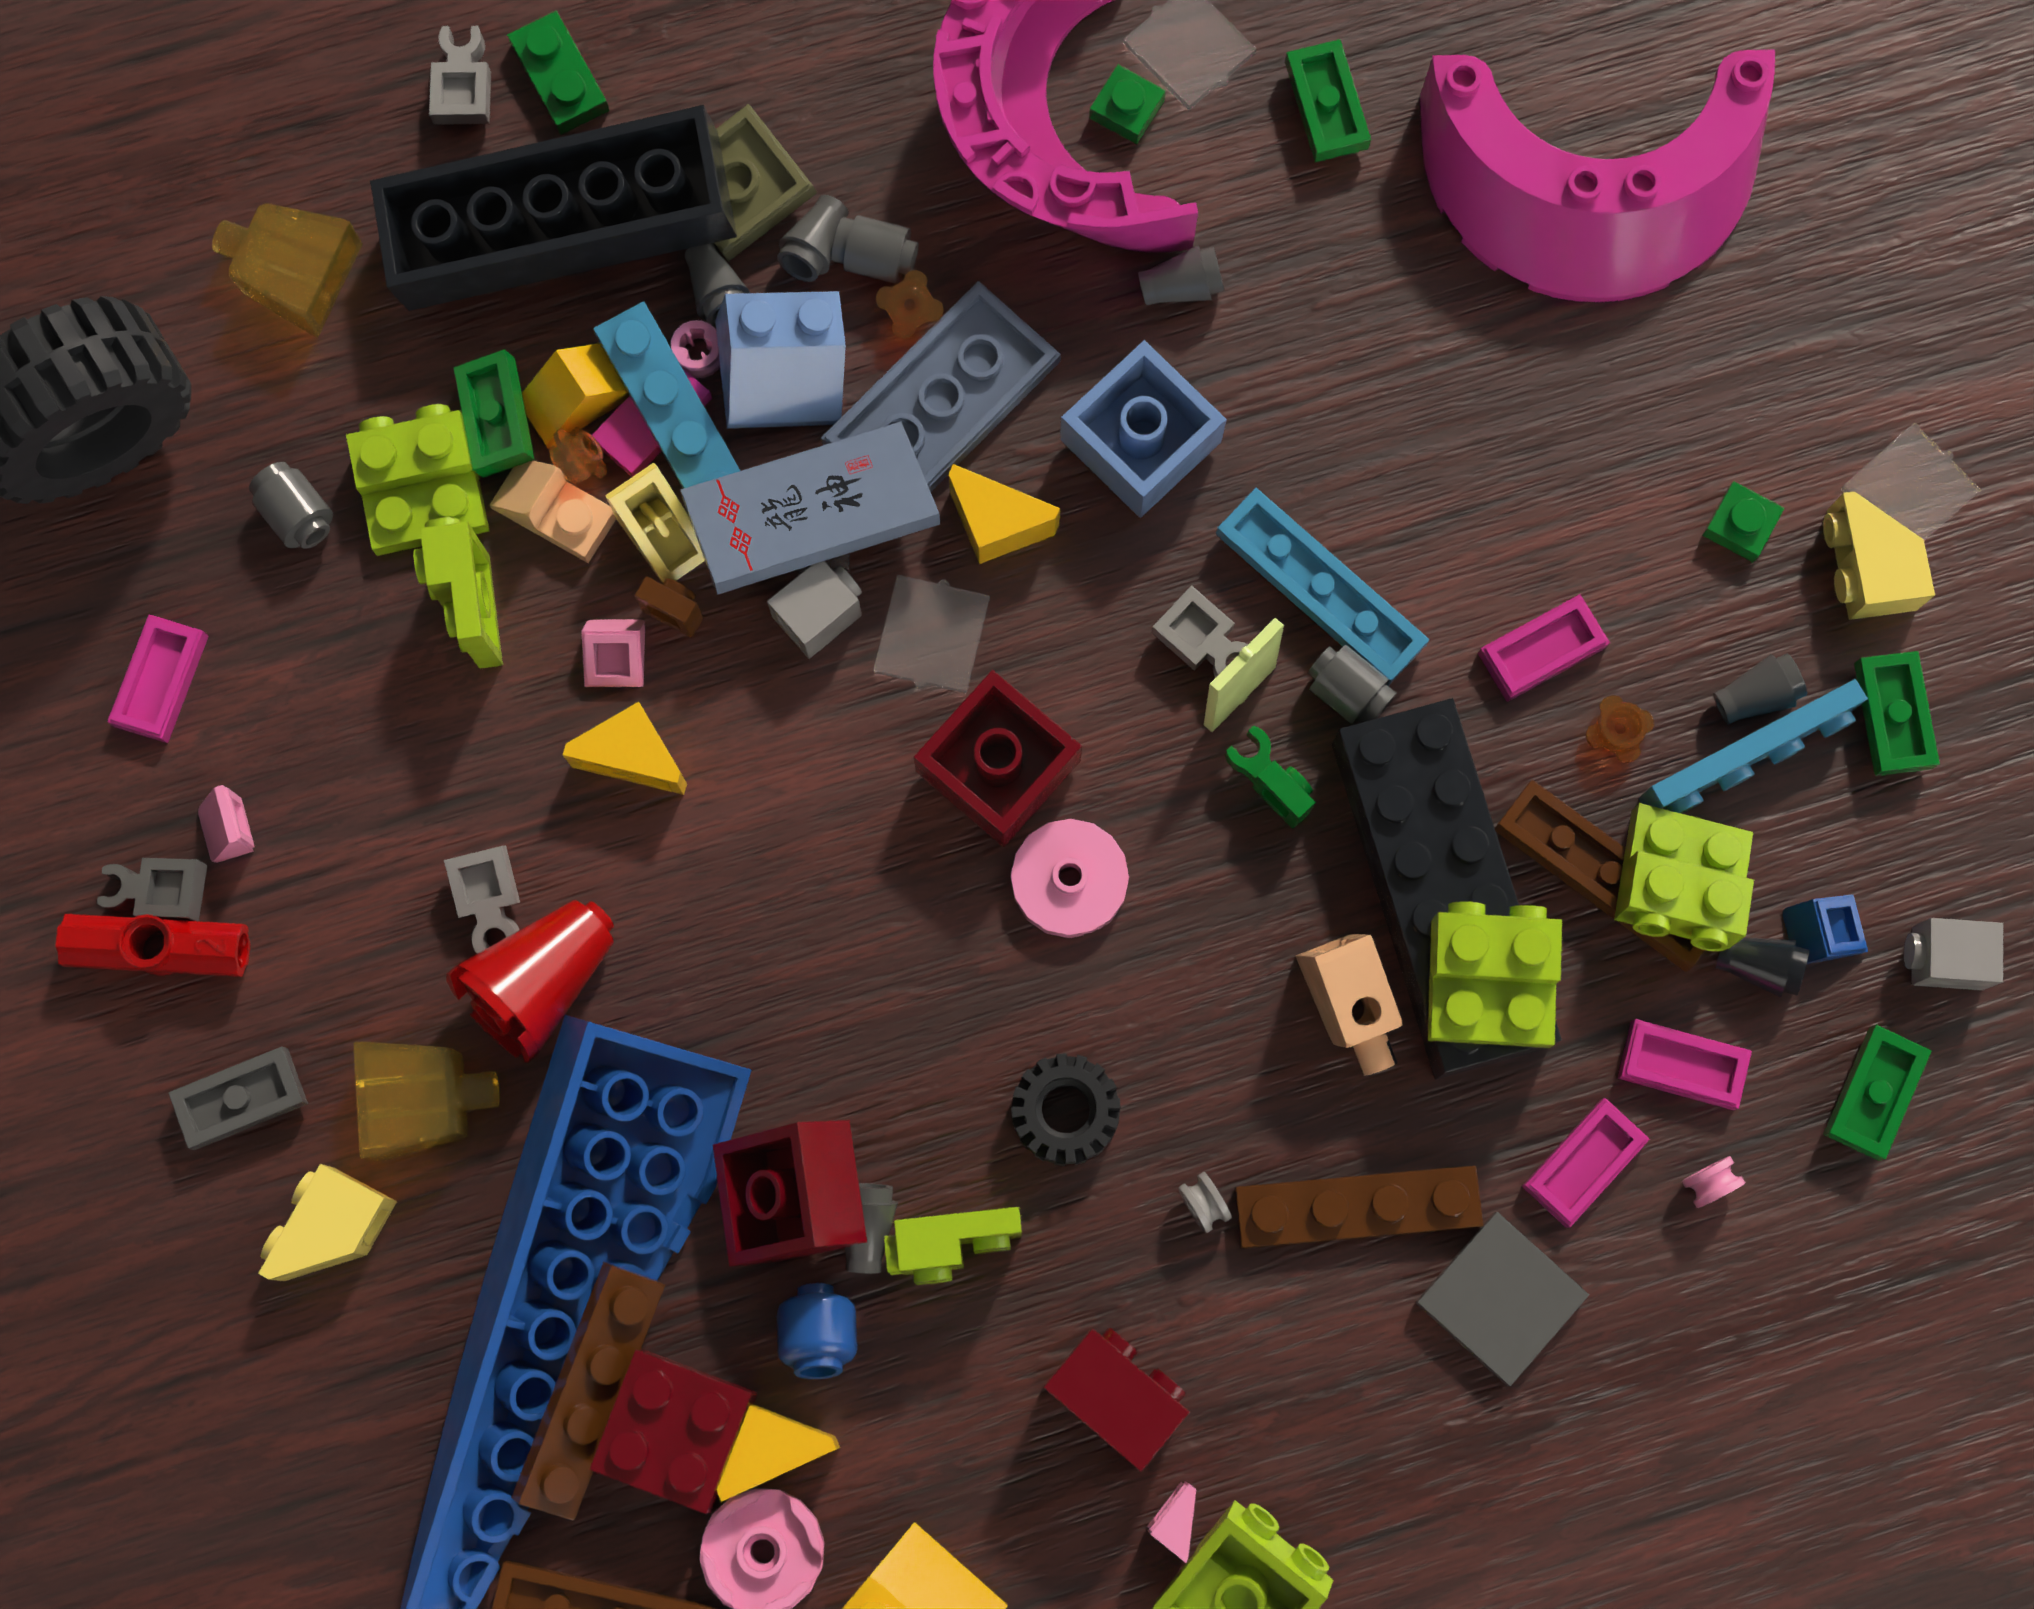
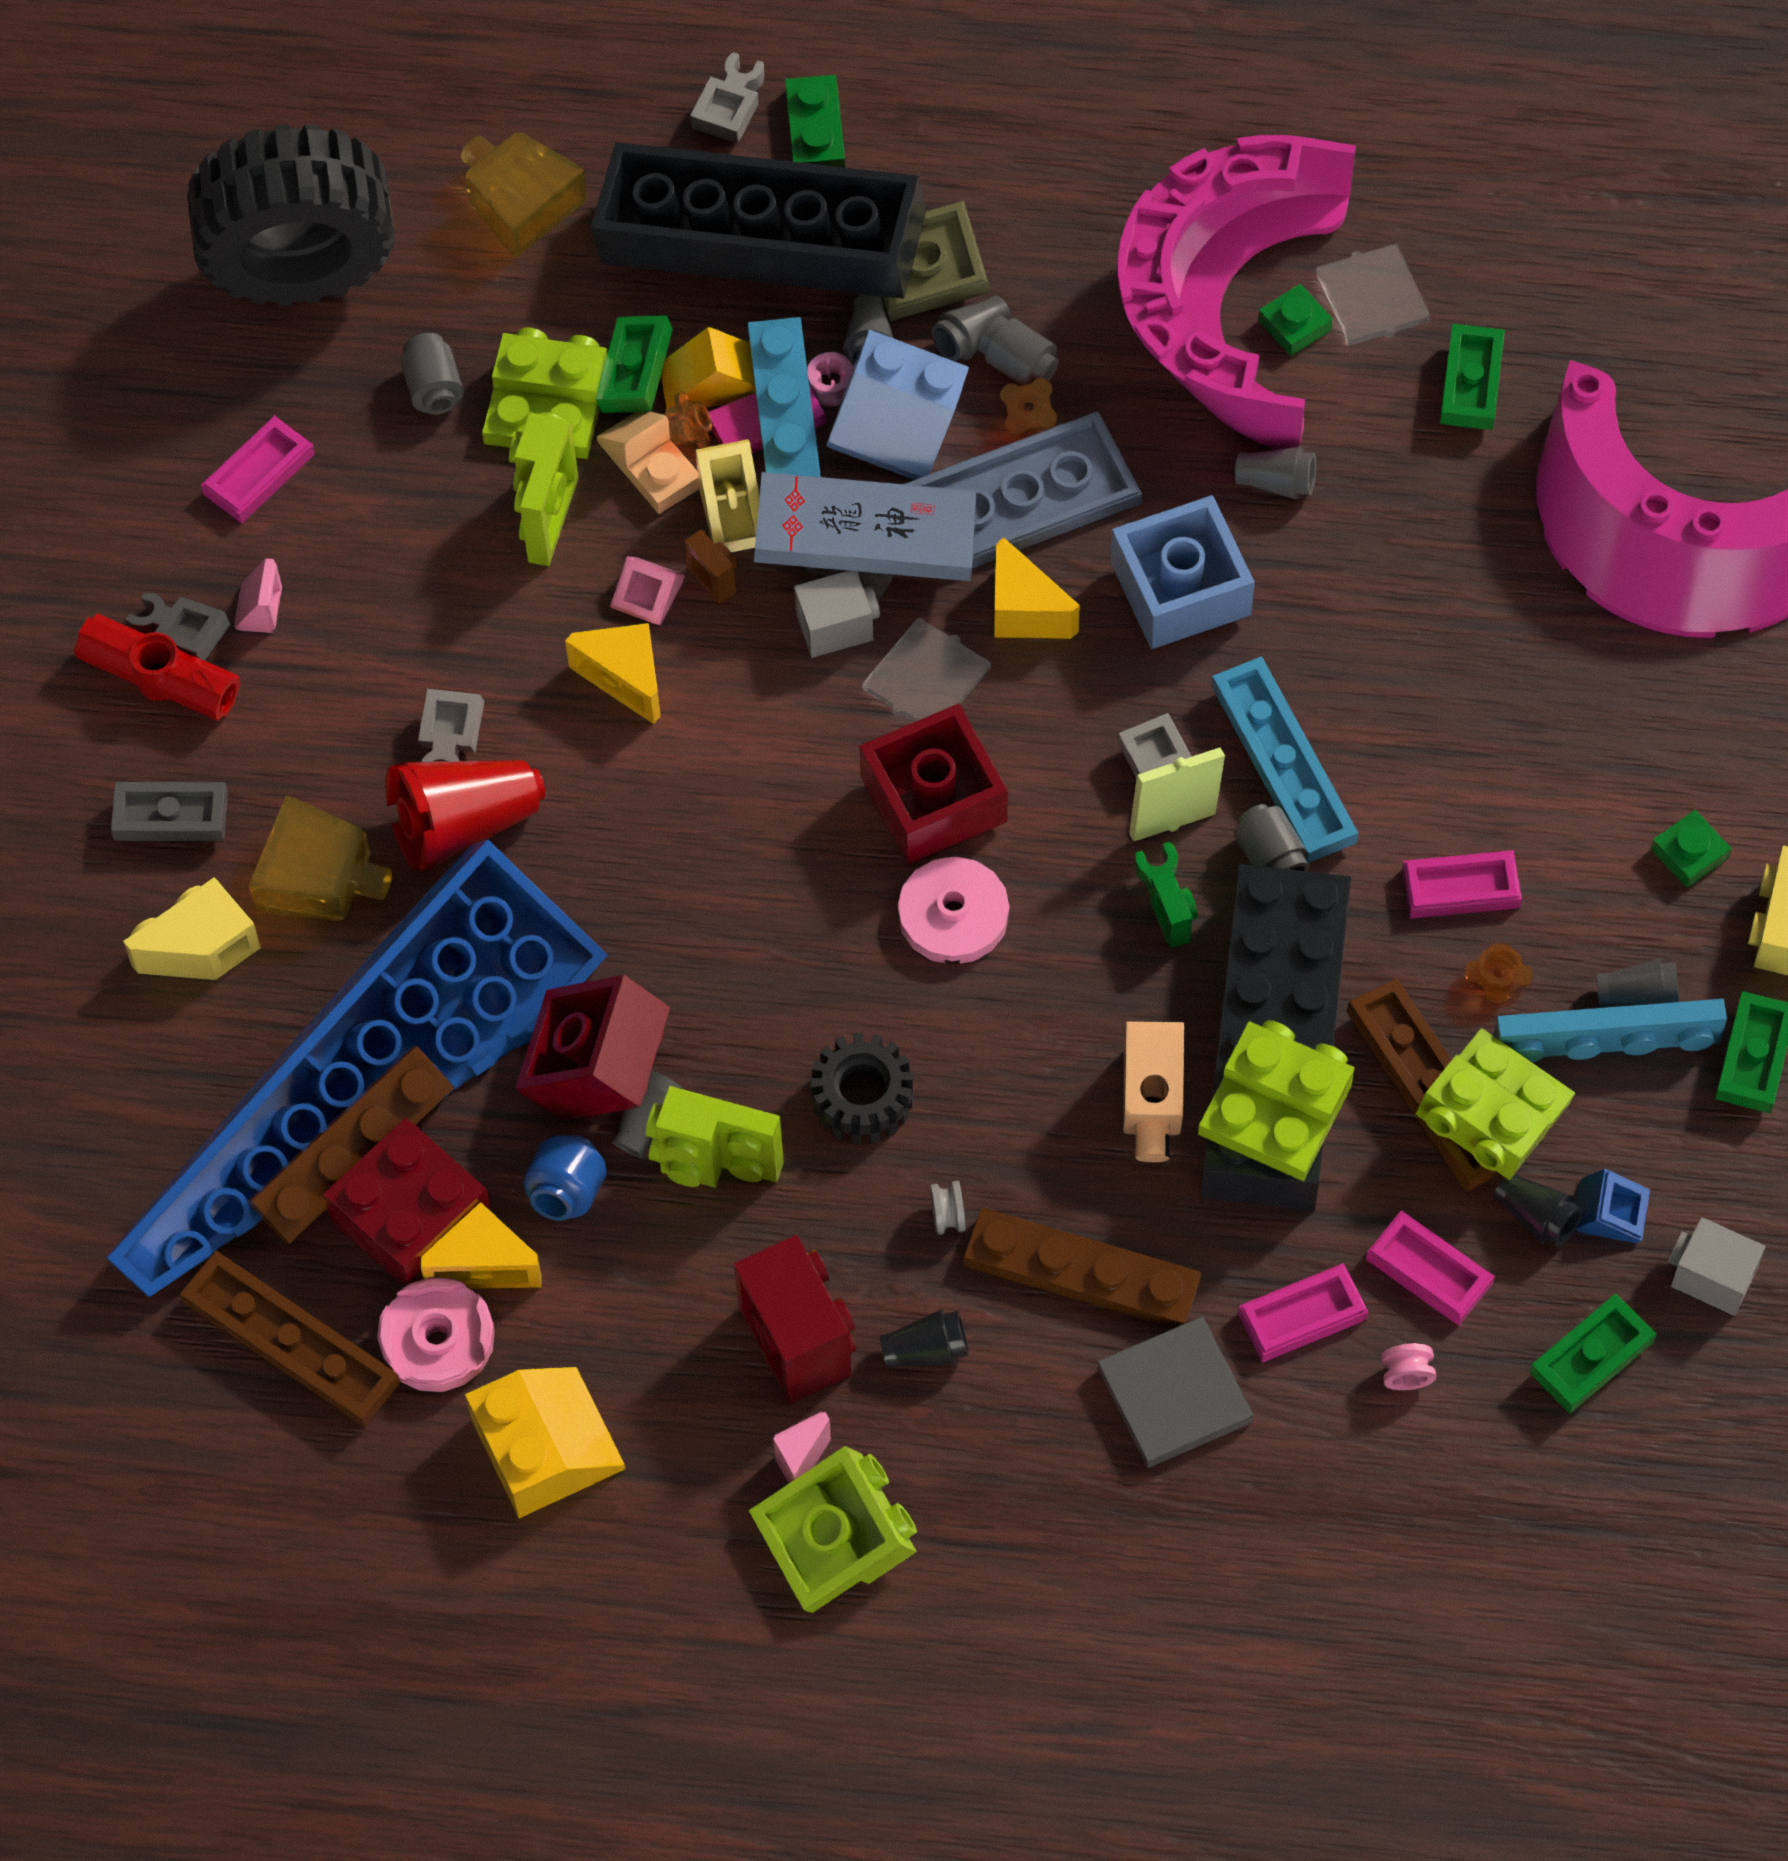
camera: 25 degrees right, 15 degrees down
none -> black cone [880,1308,969,1369]

